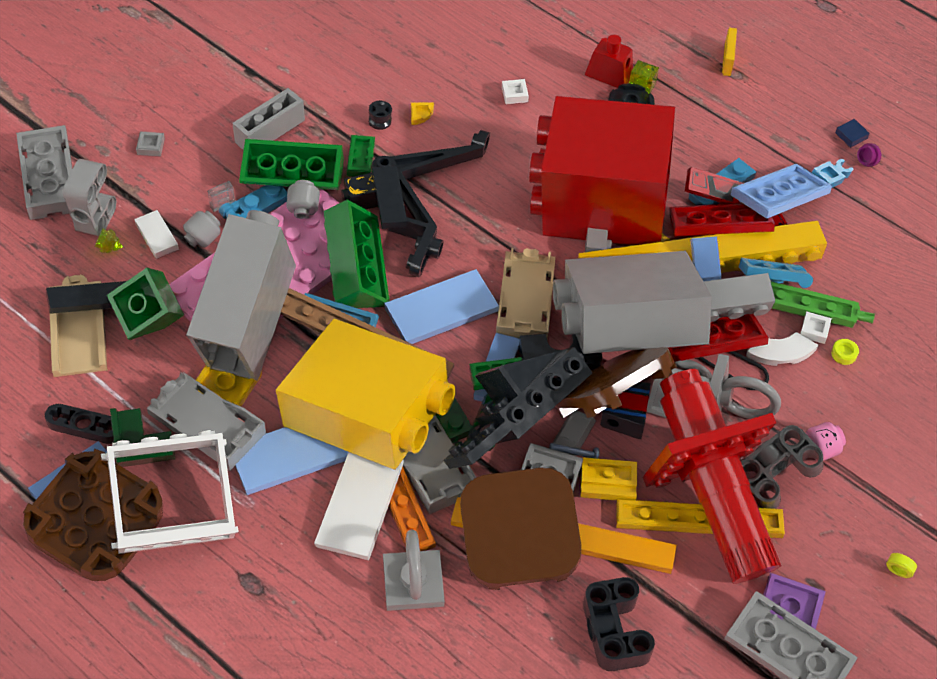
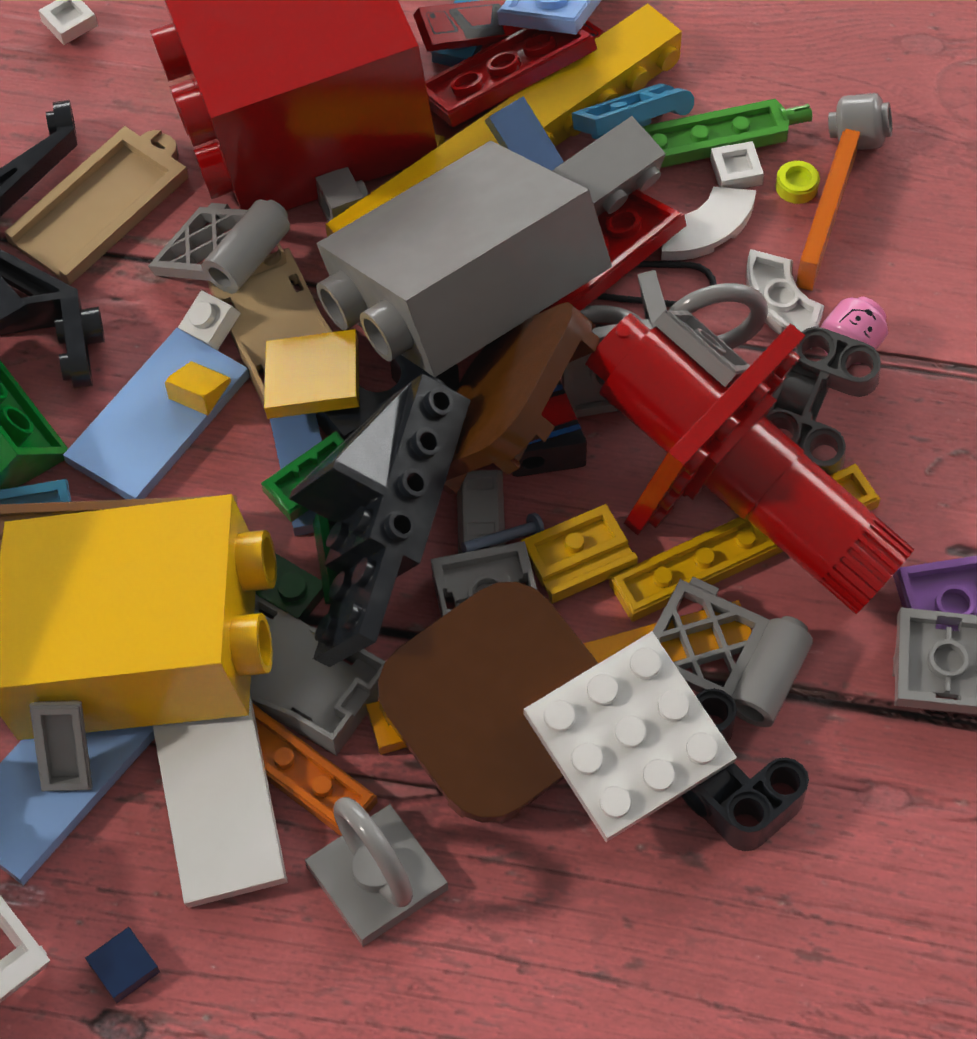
camera: 25 degrees left, 5 degrees up
none -> tan piece [5,126,189,285]
none -> light grey tile [29,700,93,791]
none -> dark blue tile [85,927,160,1004]
none -> light grey piece [148,199,290,294]
none -> yellow slope [165,361,231,416]
none -> white plate [178,290,241,351]
none -> yellow tile [264,329,359,419]
none -> white plate [523,631,737,842]
none -> light grey tile [653,310,750,387]
none -> light grey piece [653,577,813,727]
none -> white tile [746,249,824,349]
none -> orange tile [796,128,860,291]
none -> light grey head [828,93,892,151]

